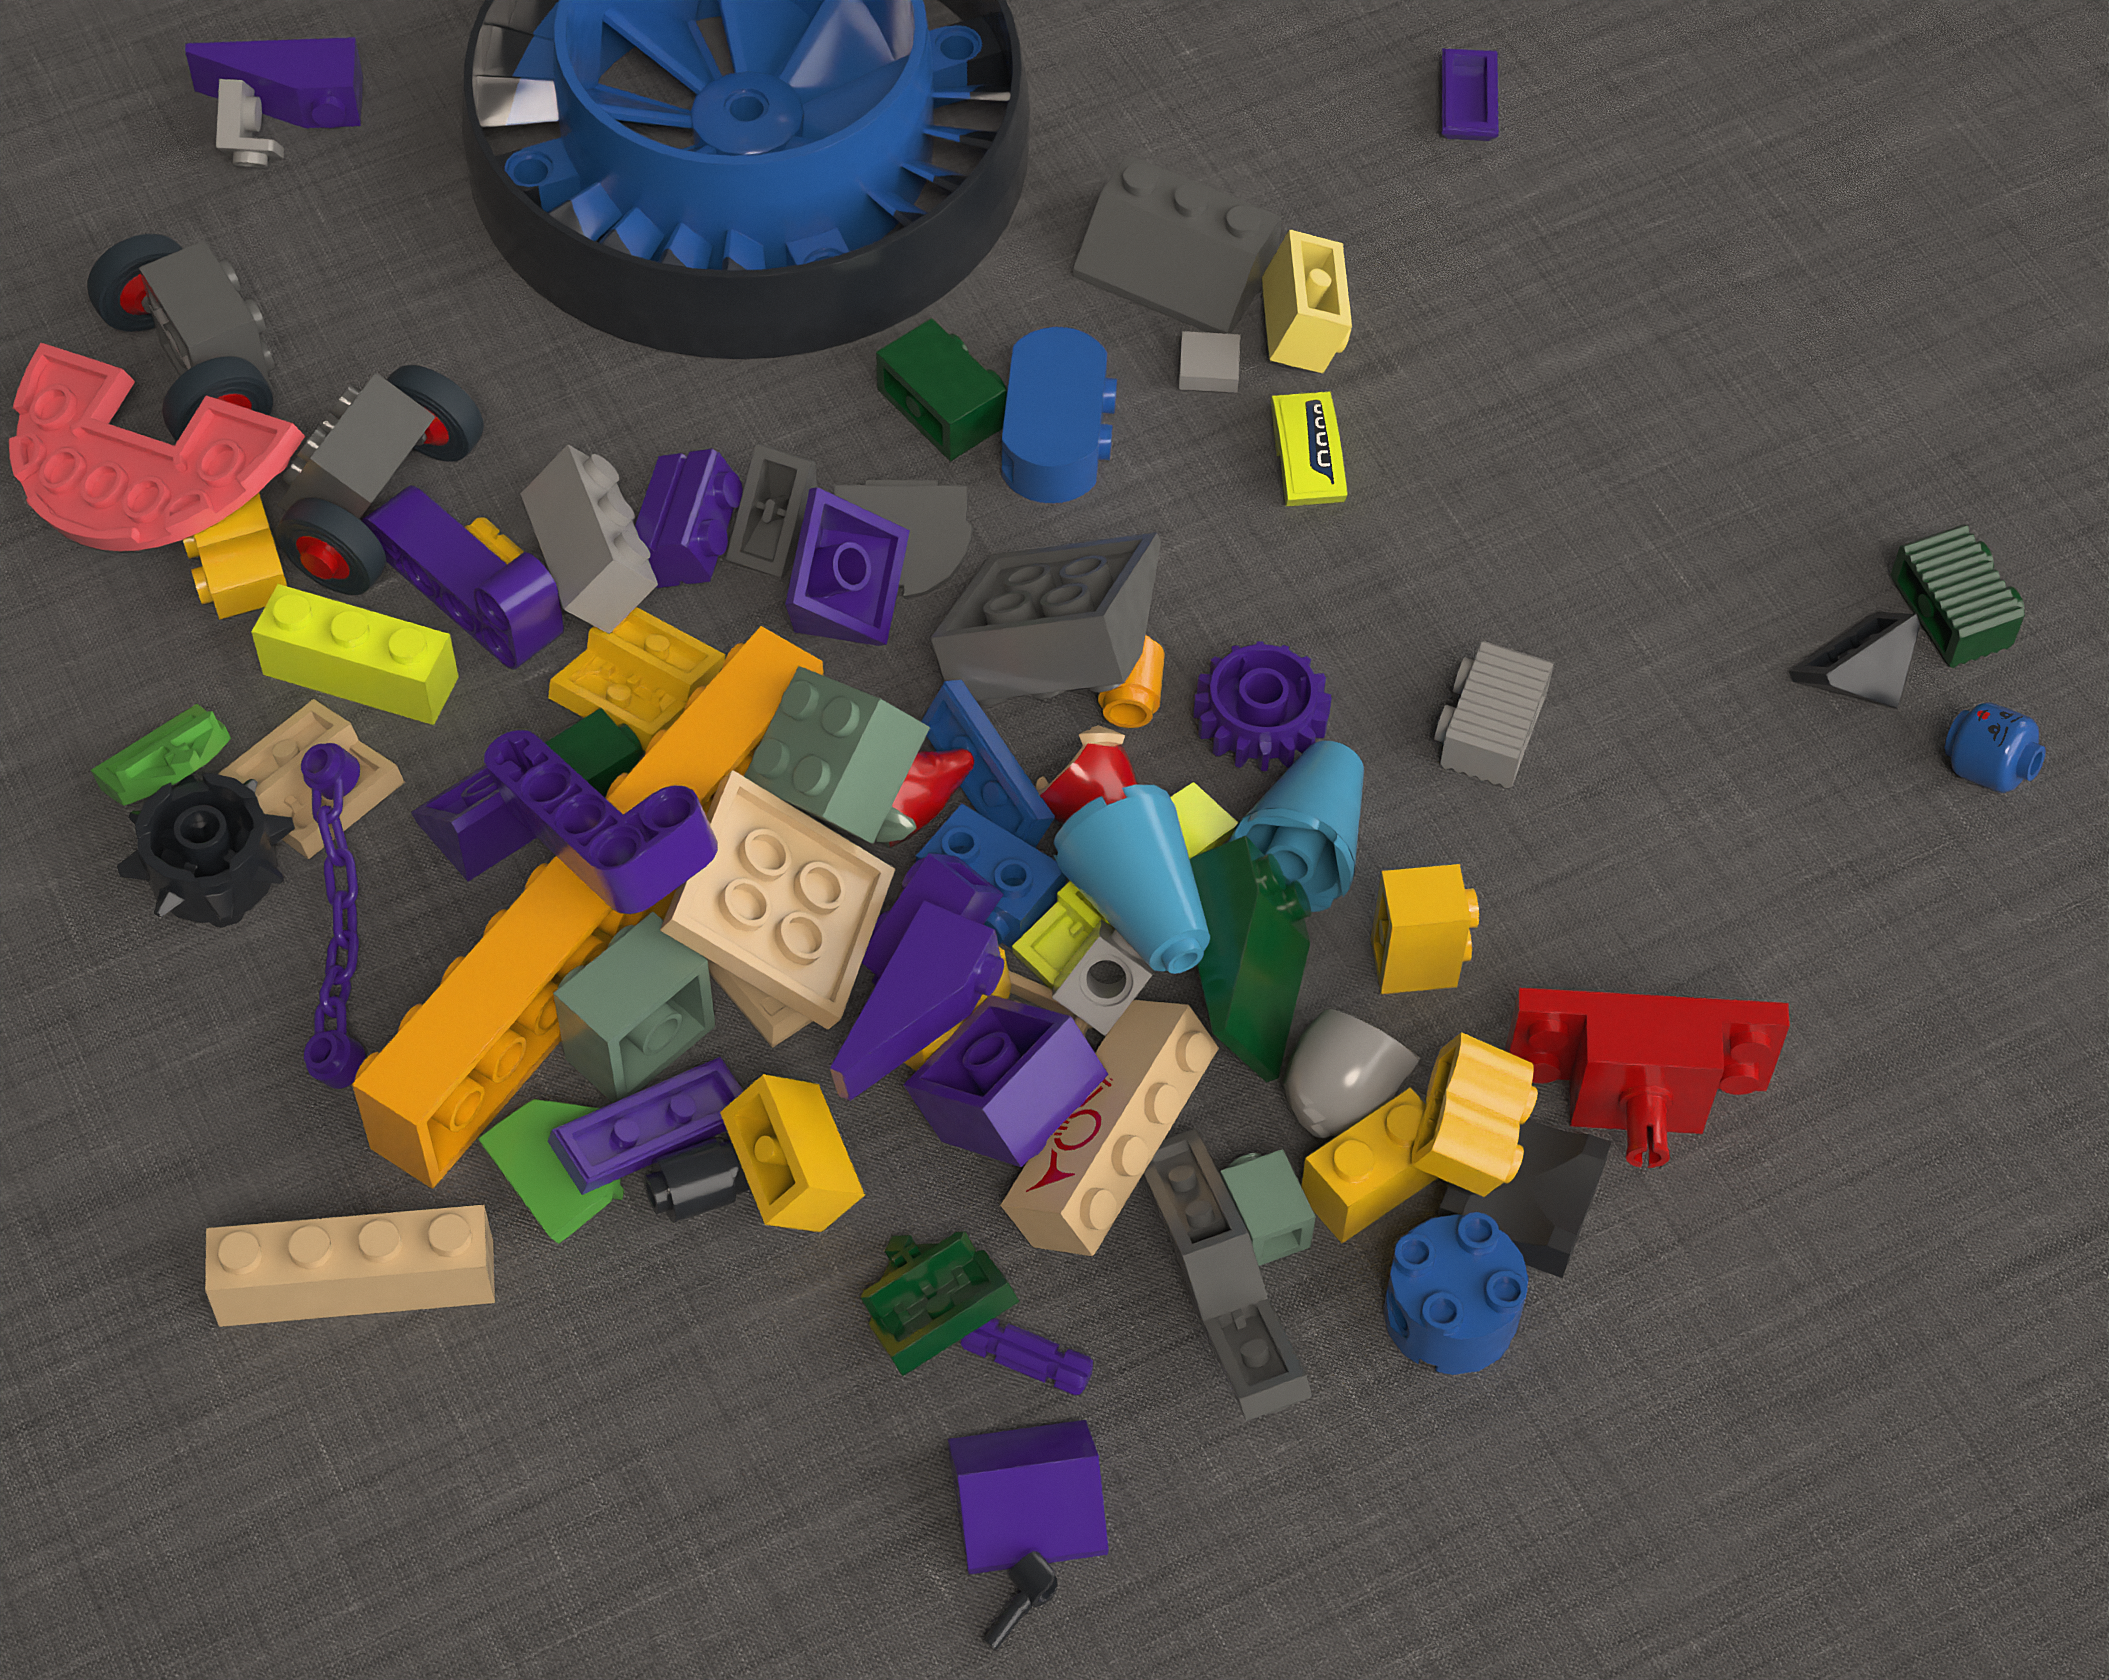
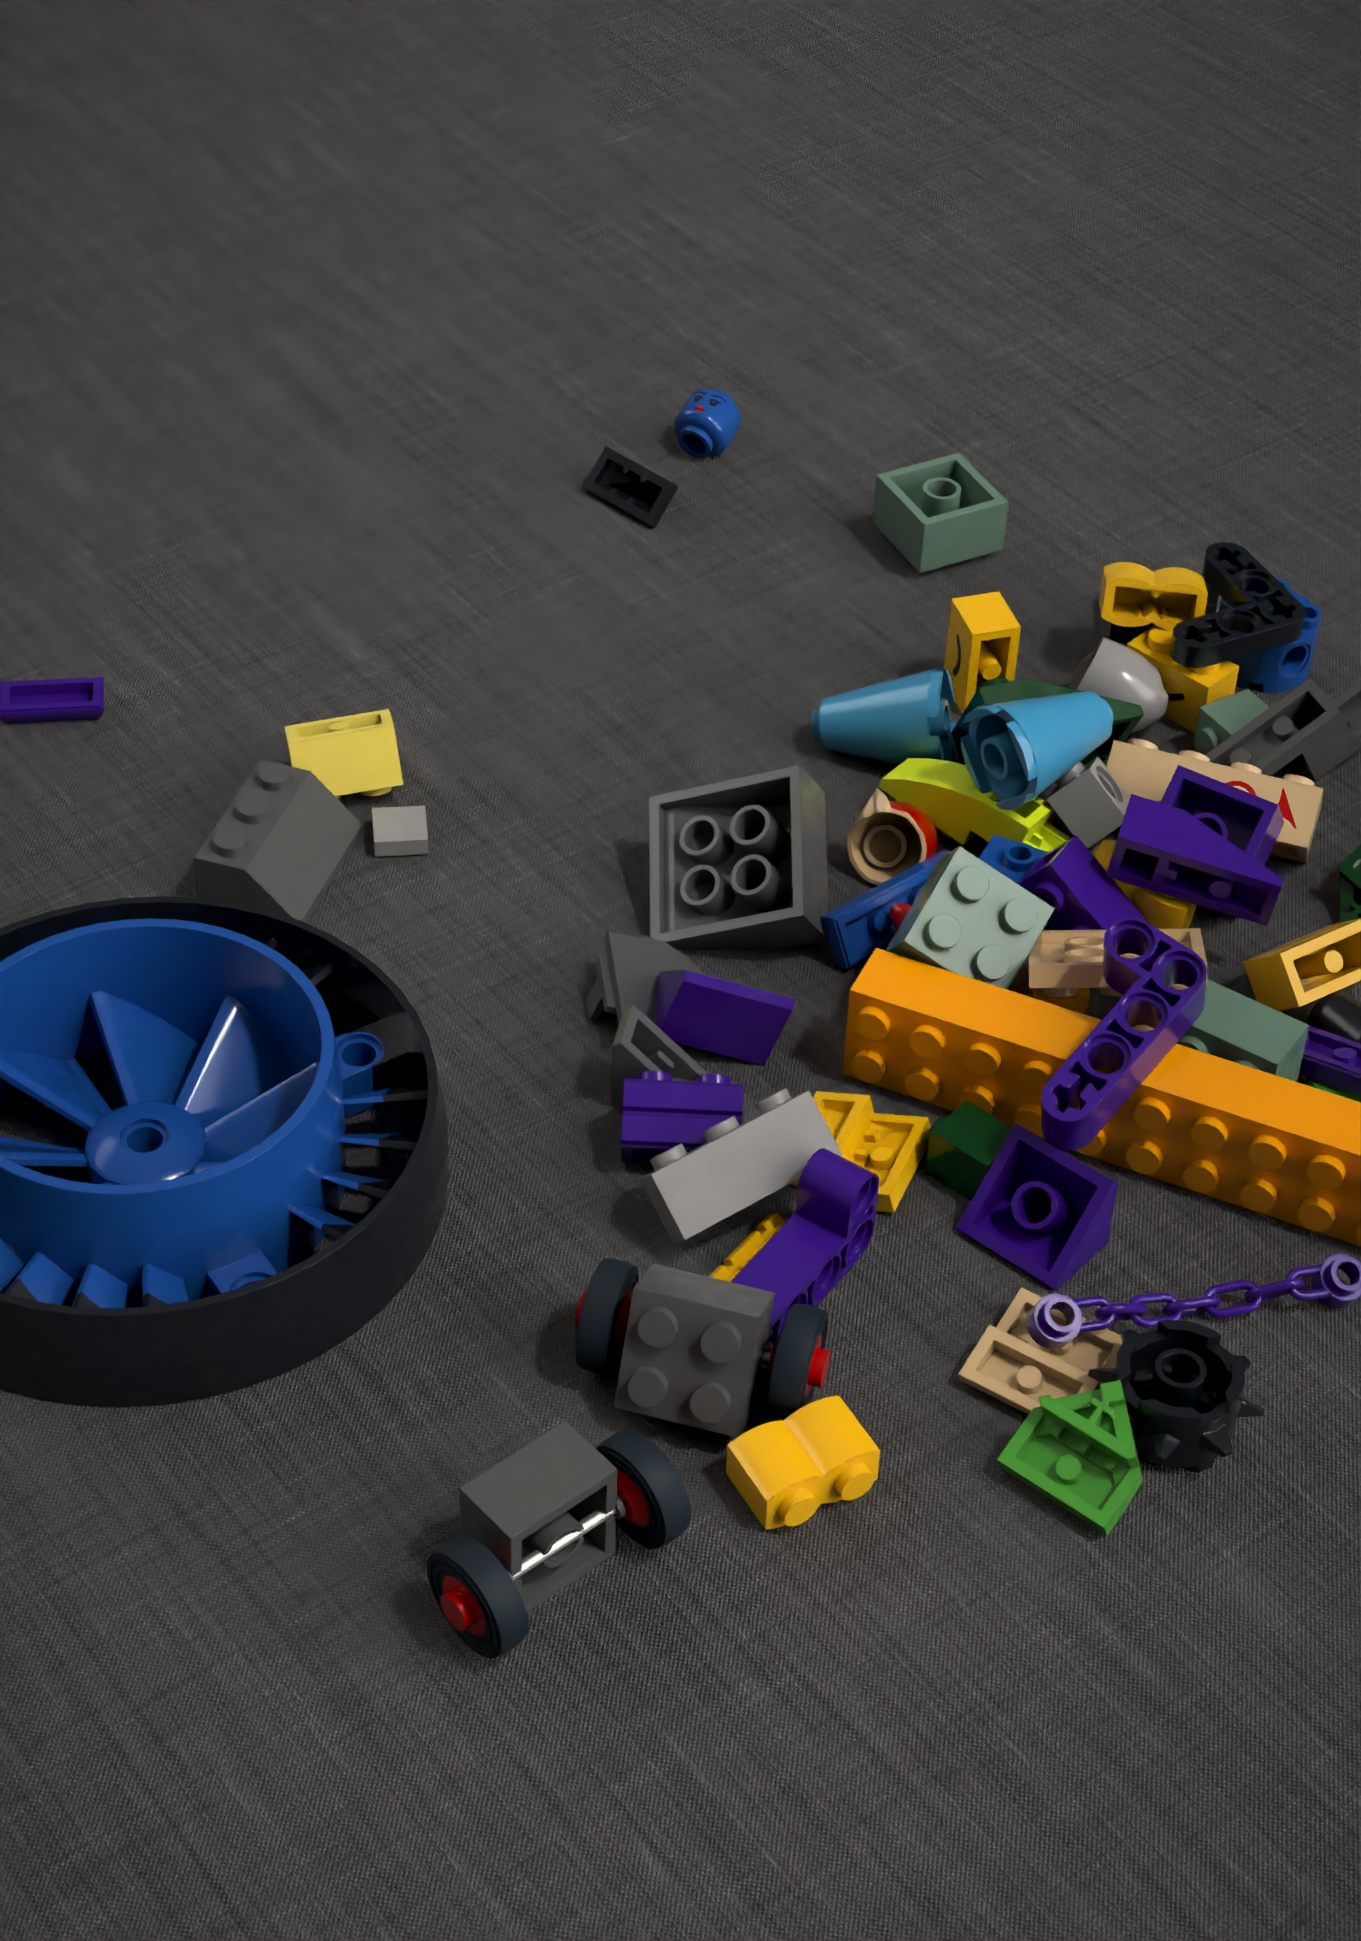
camera: 100 degrees left, 15 degrees down
coral plate [9,343,306,551] -> none
dark purple slope [185,37,363,128] -> none
light grey bracket [216,79,284,168] -> none
neon yellow brick [251,584,459,725] -> none
dark green brick [876,318,1007,462] -> none
blue brick [1001,327,1118,503] -> none
dark purple gear [1193,641,1332,771] -> none
neon yellow slope [1271,392,1347,506] -> none
light grey brick [1434,641,1554,789] -> none
red brick [1504,988,1790,1168] -> none
dark green brick [1890,524,2025,668] -> none
none -> sand green brick [872,453,1008,573]
none -> black beam [1170,542,1305,668]

